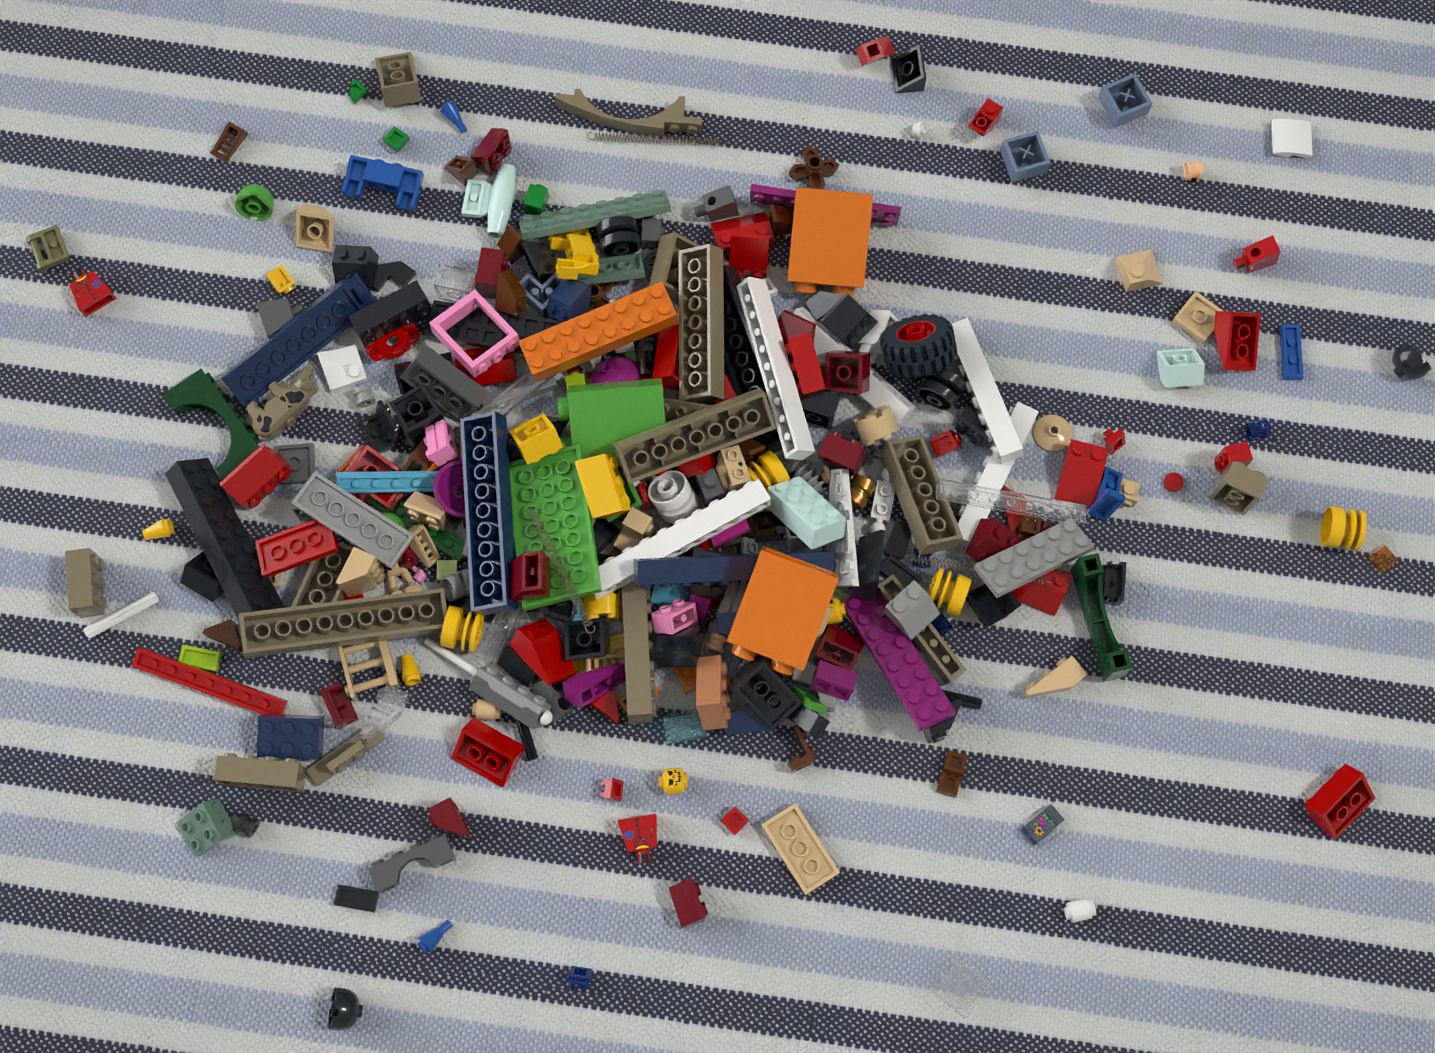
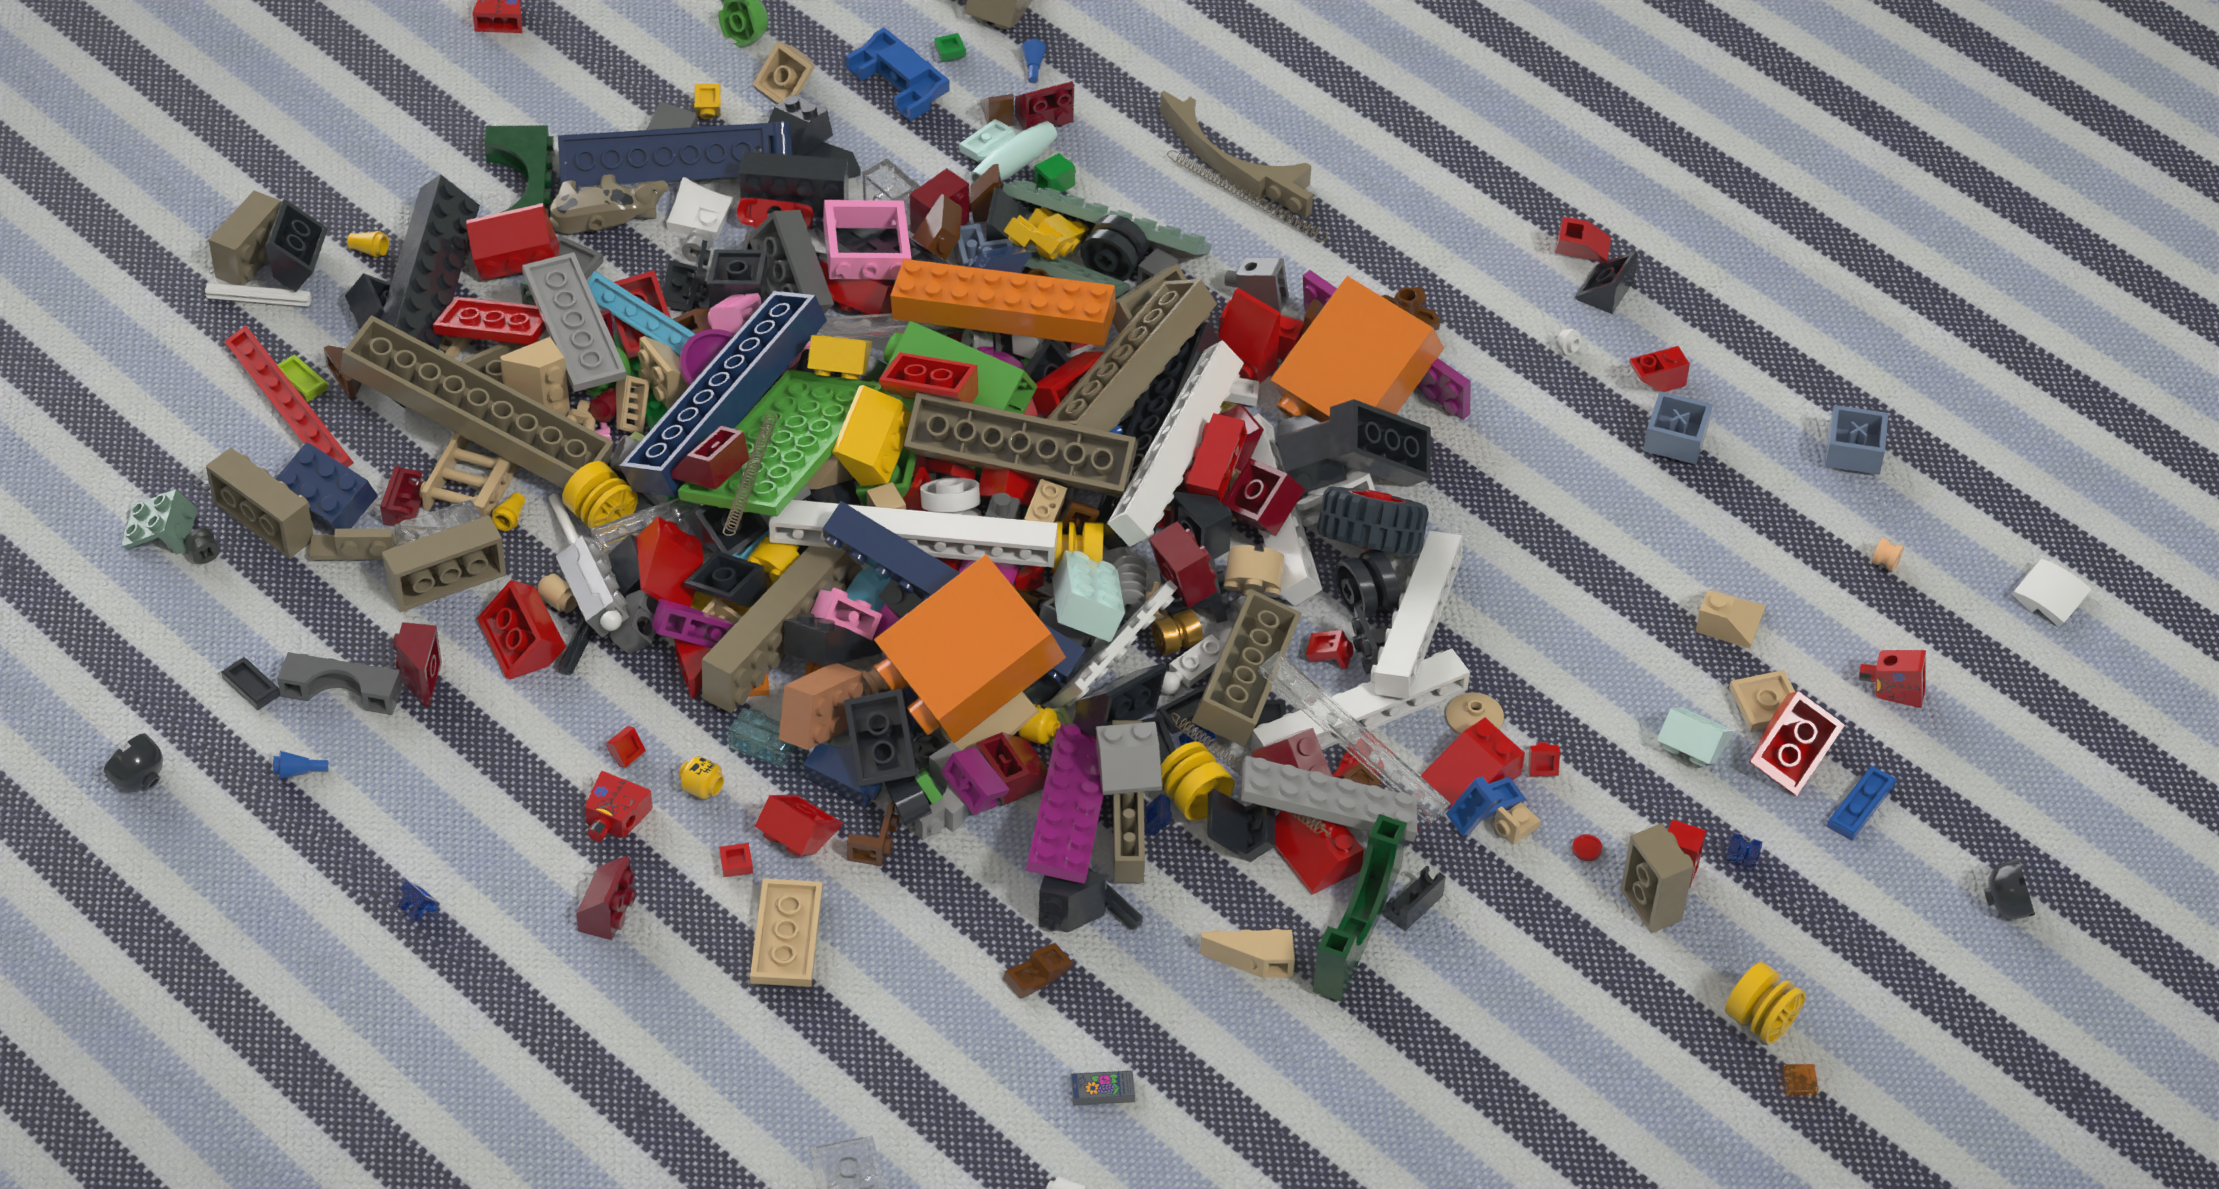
camera: 35 degrees right, 25 degrees down
none -> black slope [265,199,328,292]
none -> dark tan brick [382,515,506,612]
none -> red slope [754,795,843,857]
none -> red slope [879,352,979,403]
none -> black brick [1329,399,1431,487]

